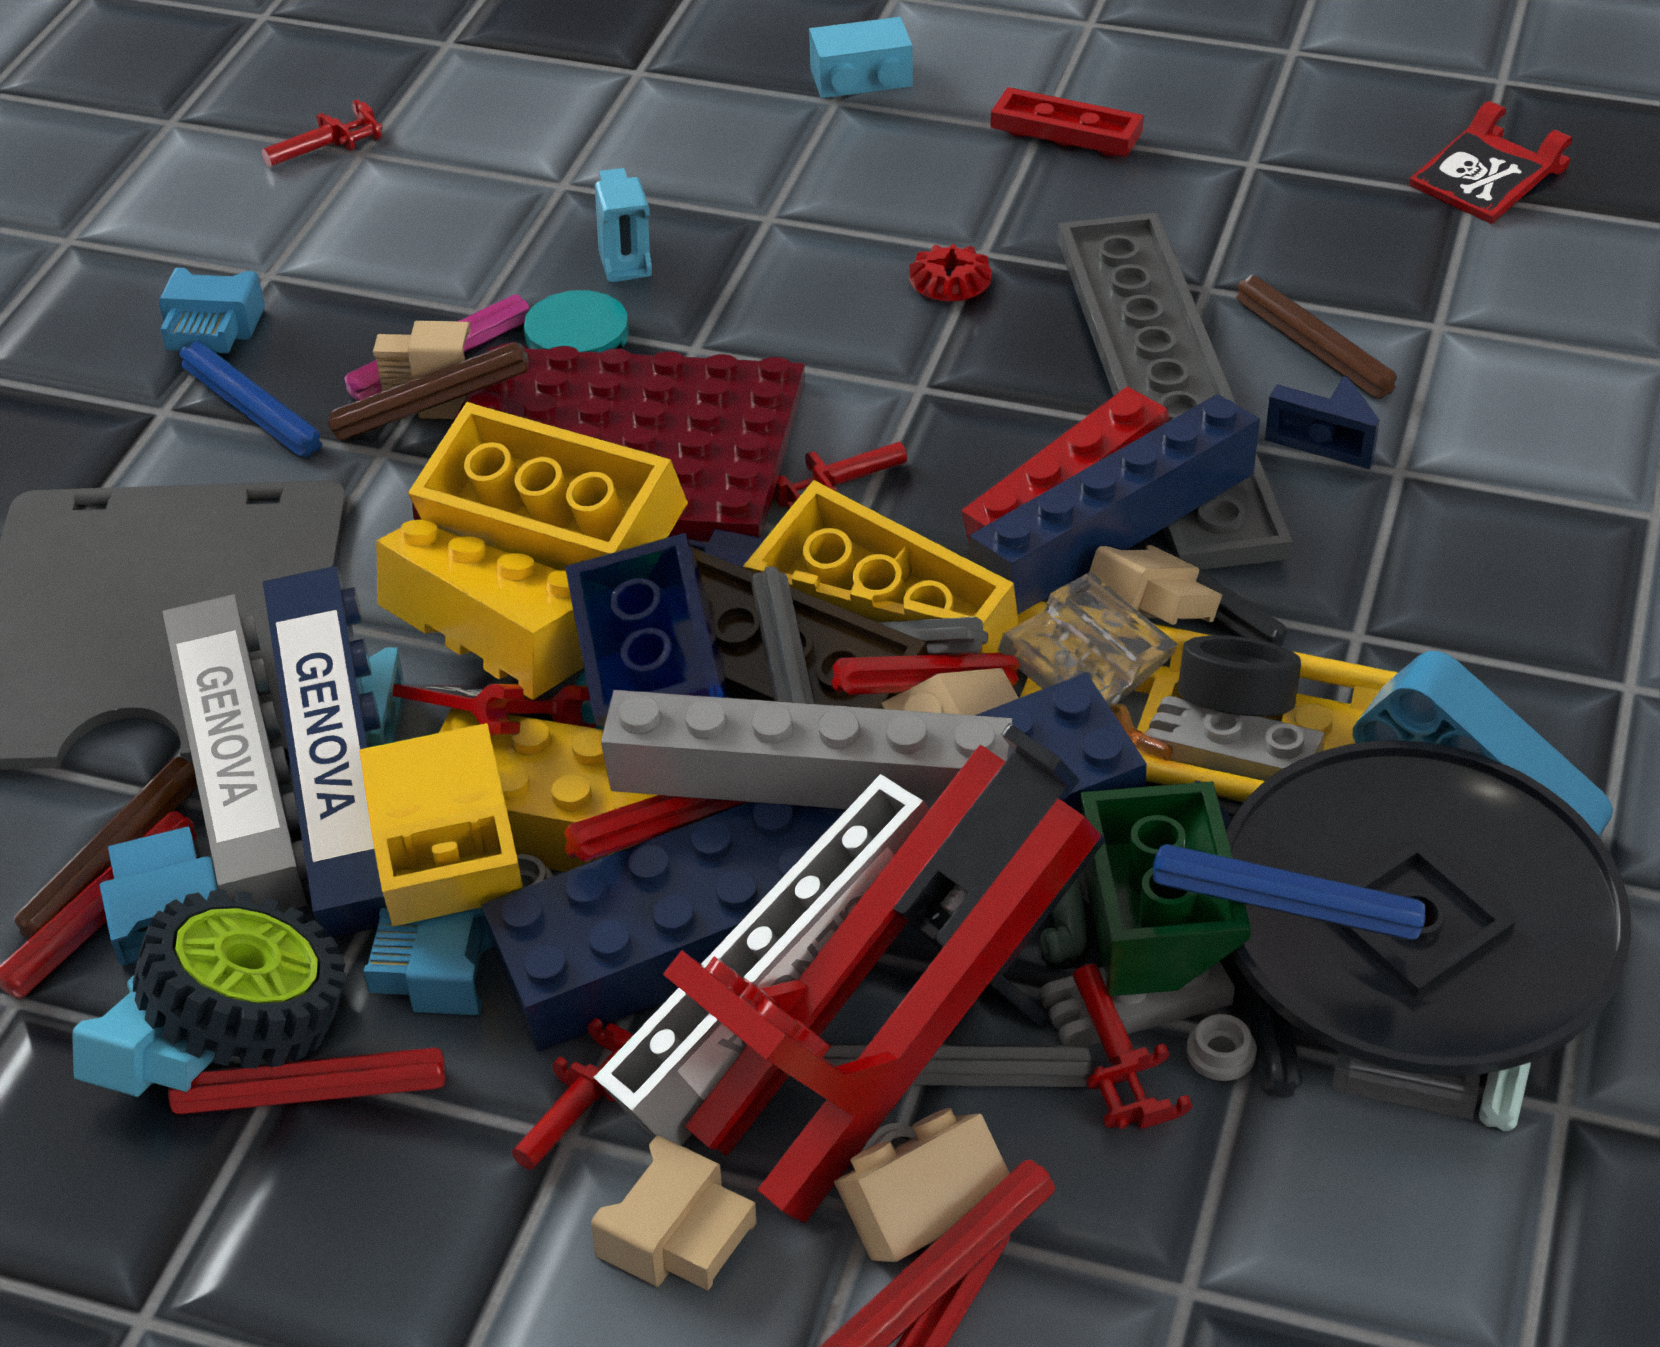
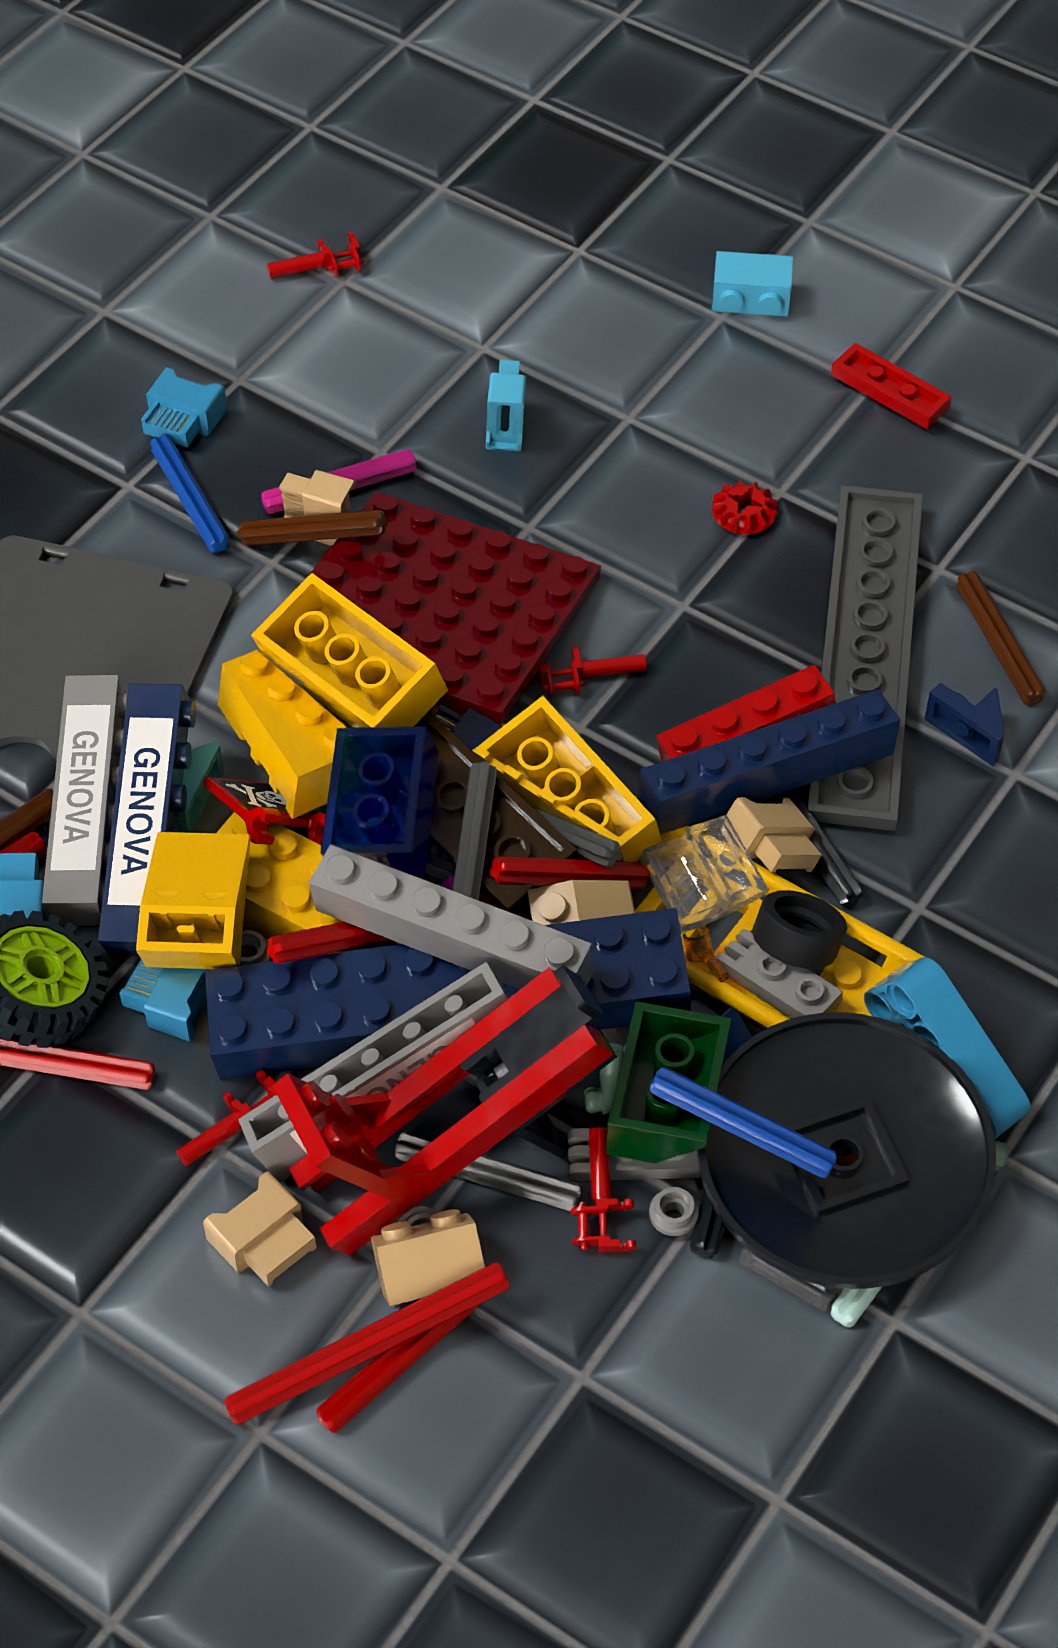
camera: 15 degrees right, 10 degrees up
teal tile [524,290,629,352] -> none

